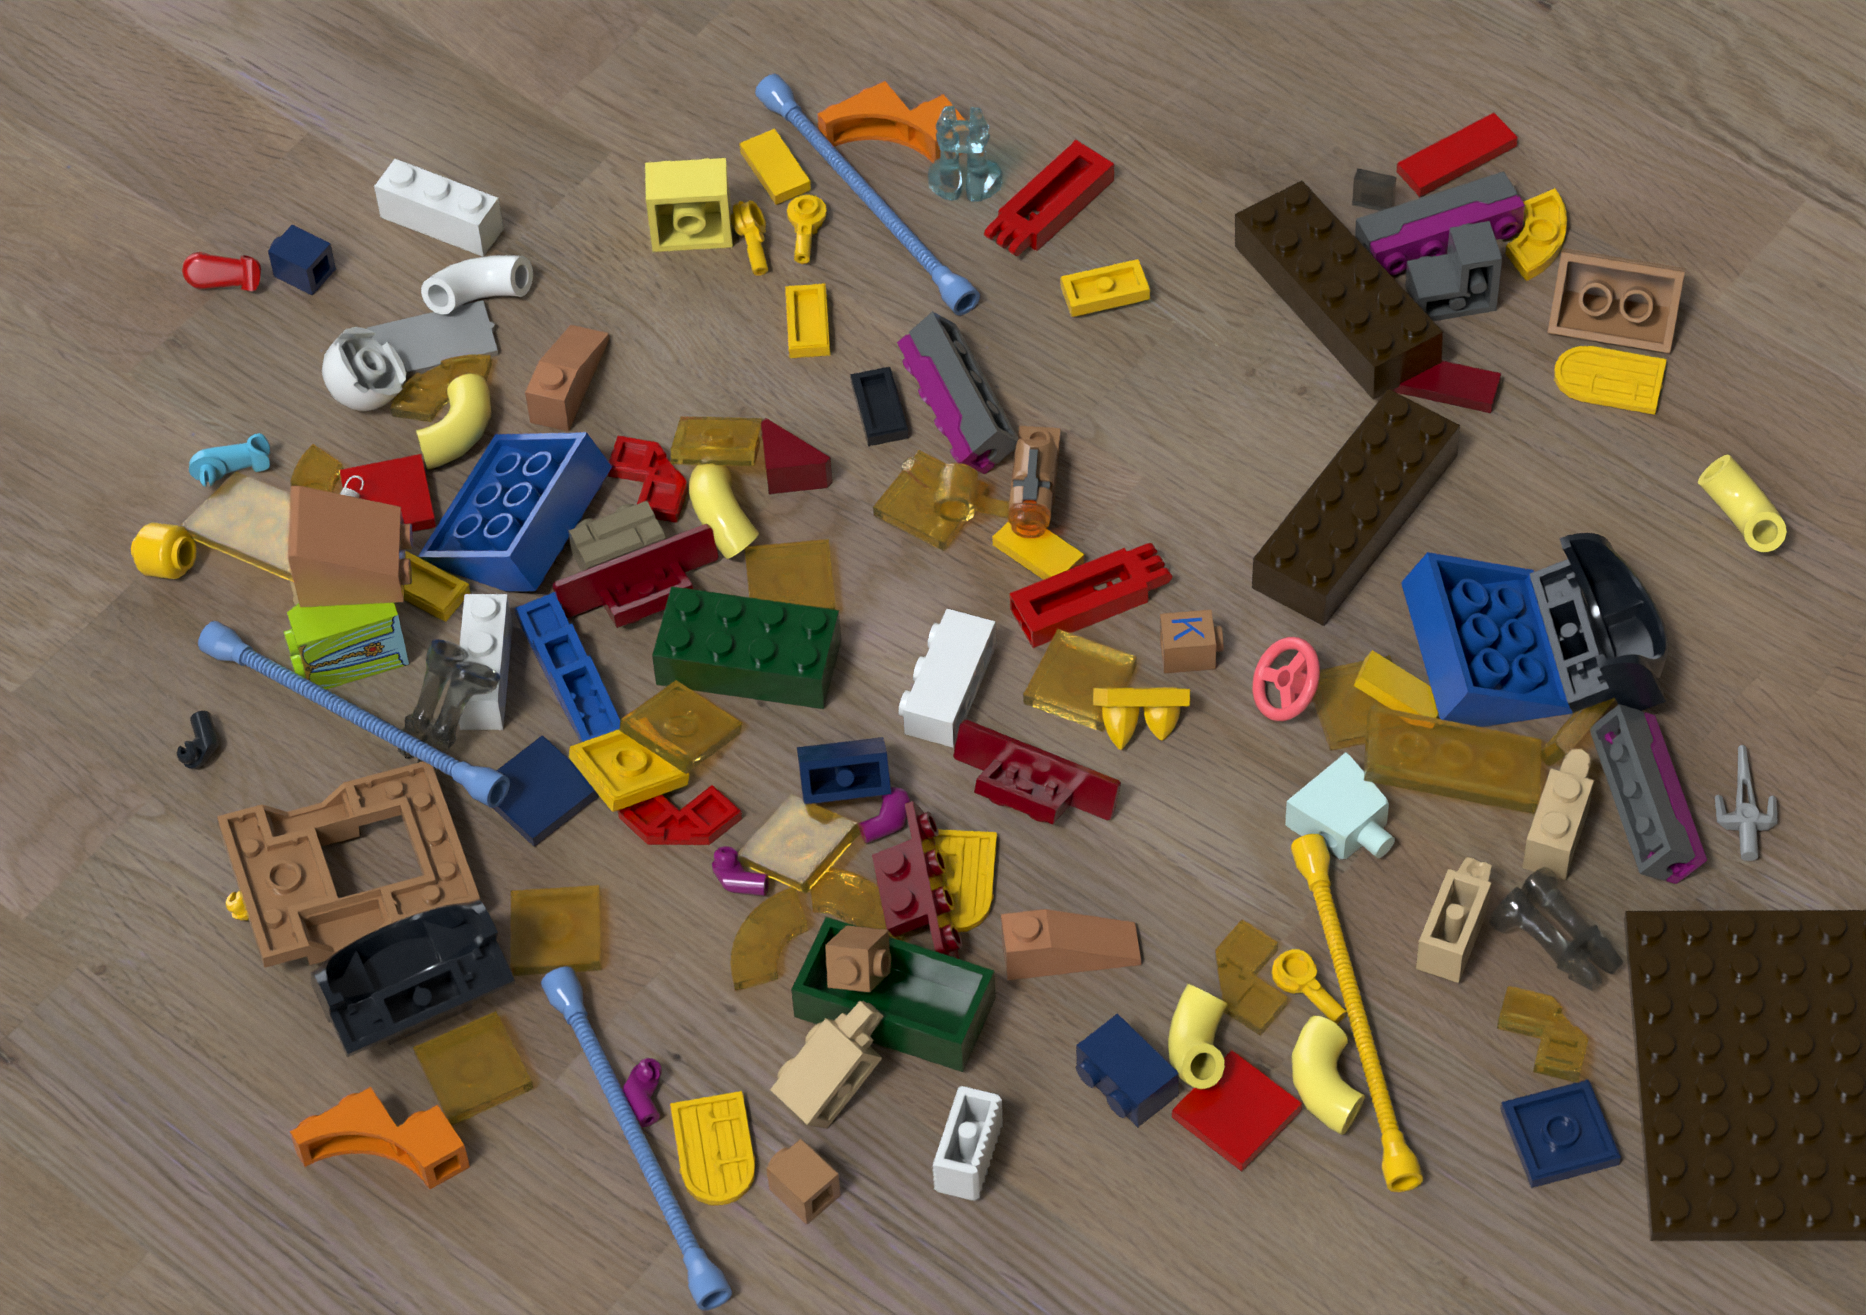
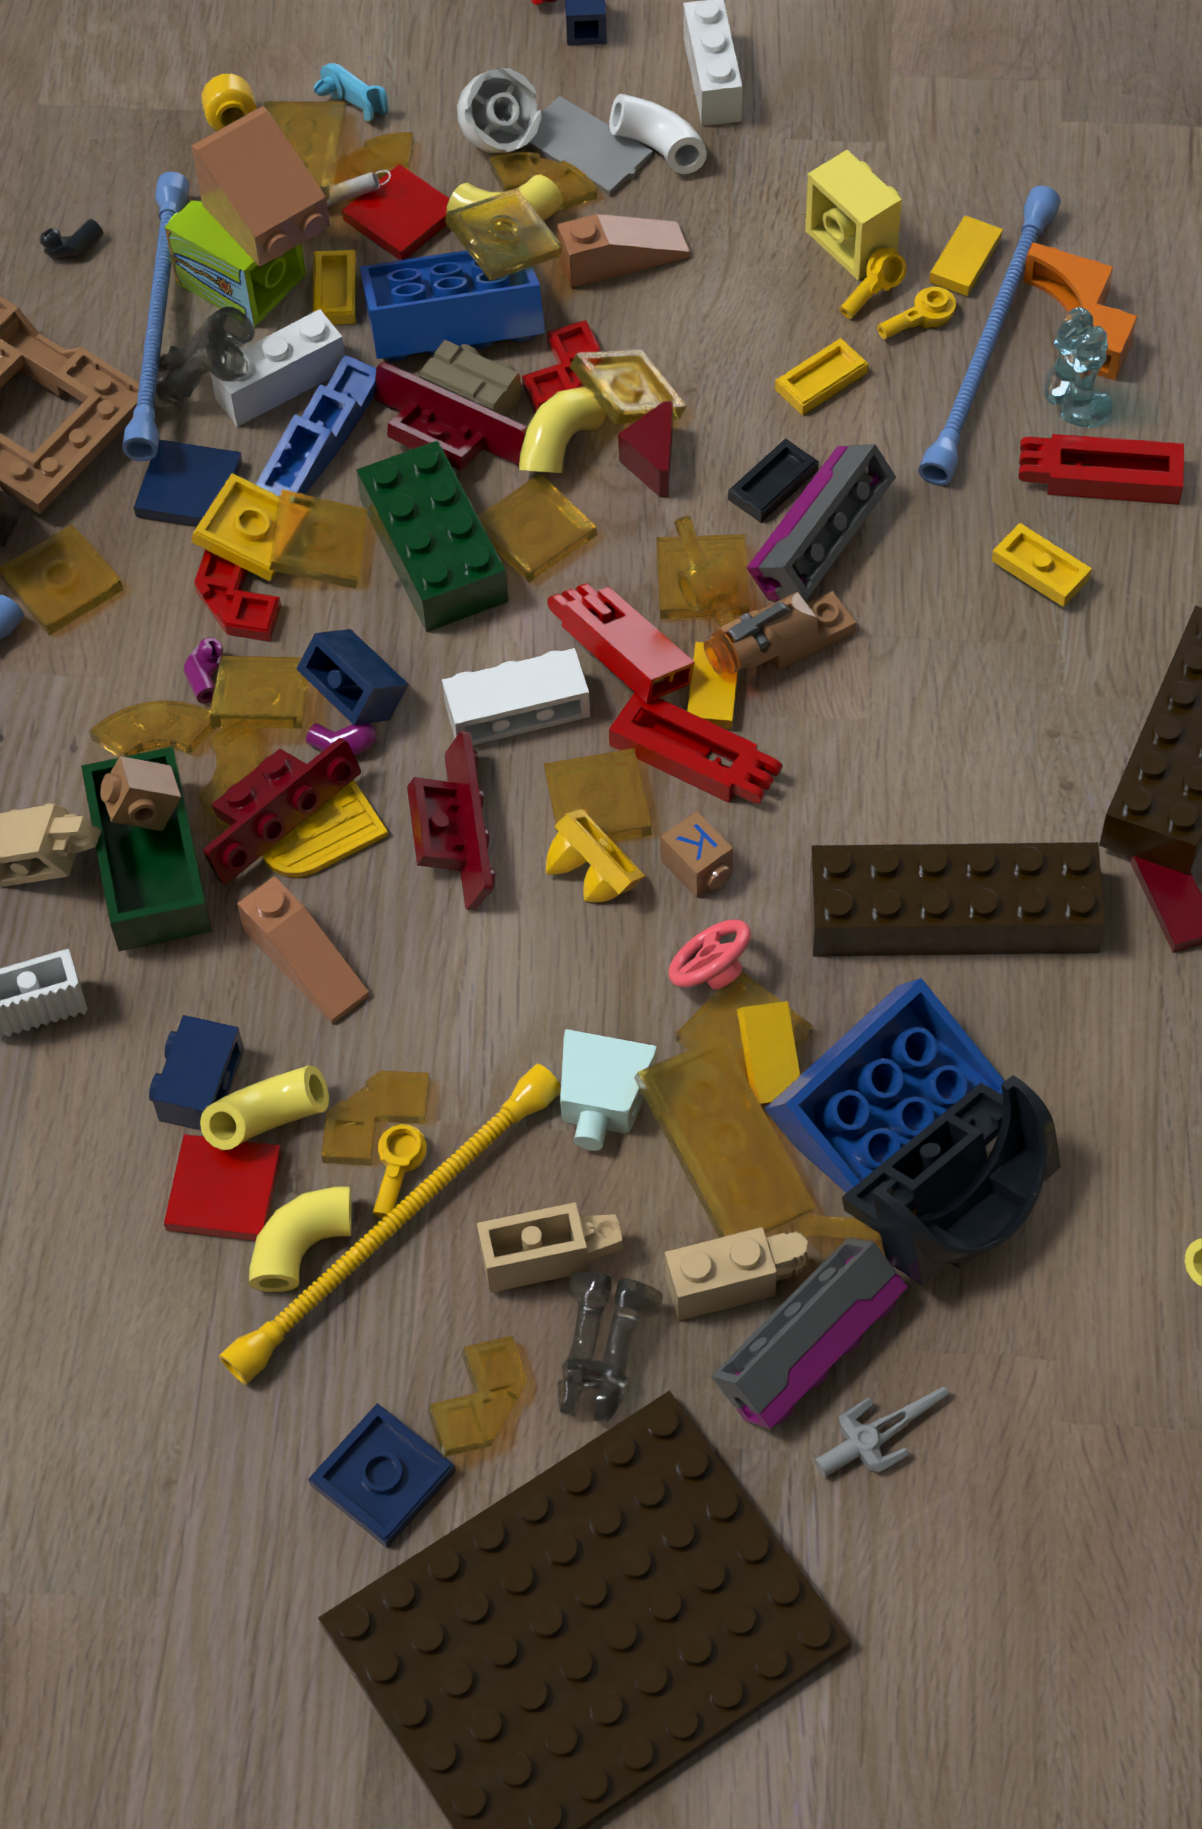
camera: 55 degrees right, 5 degrees up
none -> clear yellow tile [445,188,563,281]
none -> hinge [547,583,695,703]

